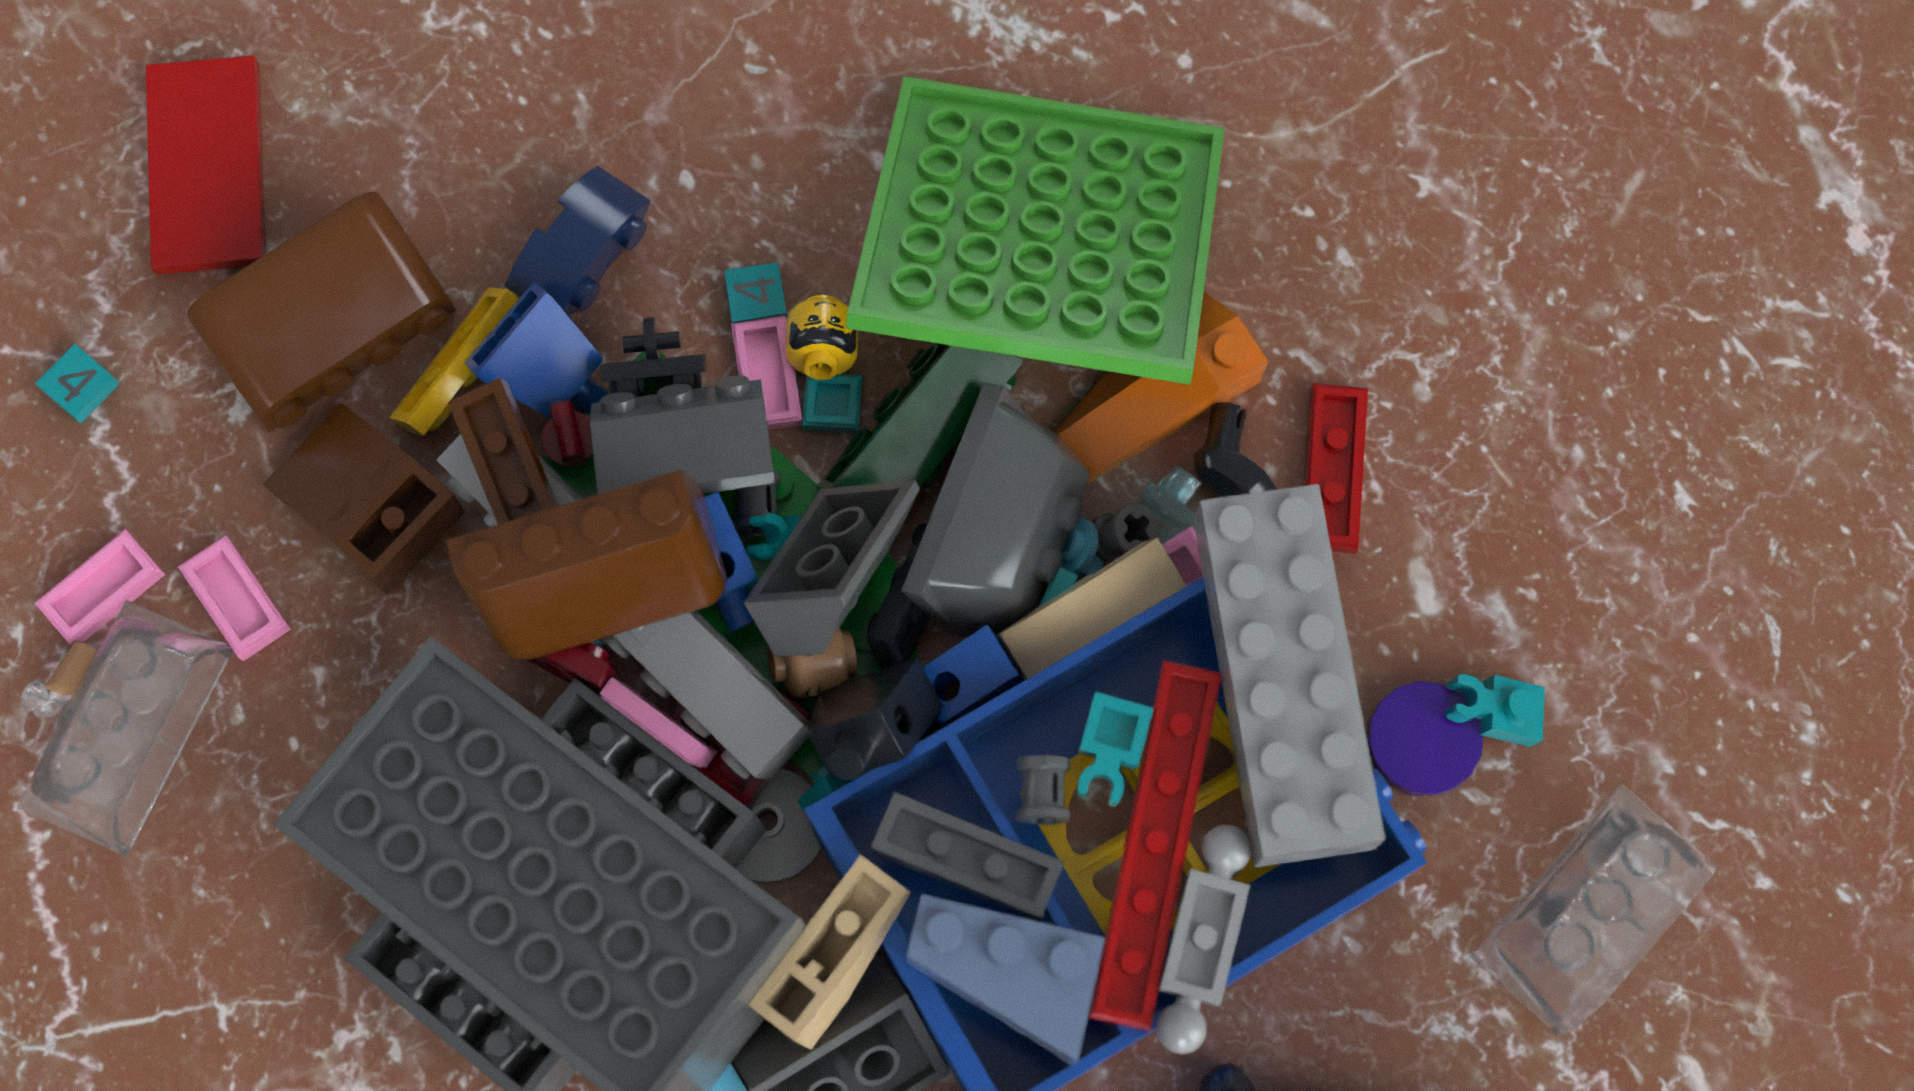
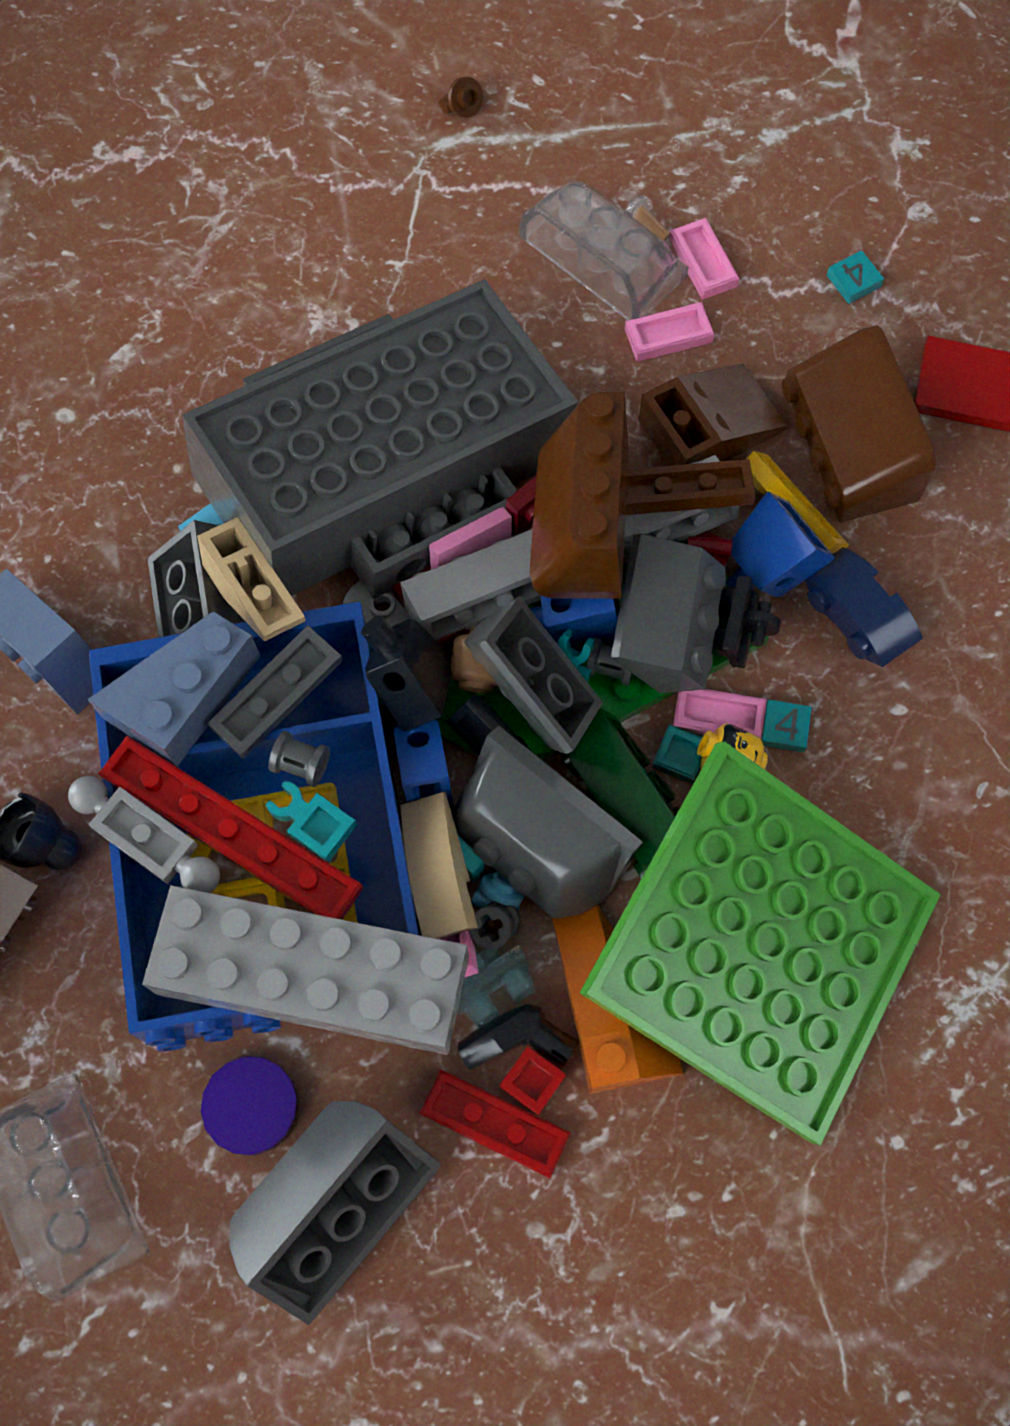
camera: 115 degrees right, 5 degrees down
teal plate [1445,674,1545,747] -> none
none -> dark grey windscreen [230,1101,442,1325]
none -> red plate [499,1046,566,1116]

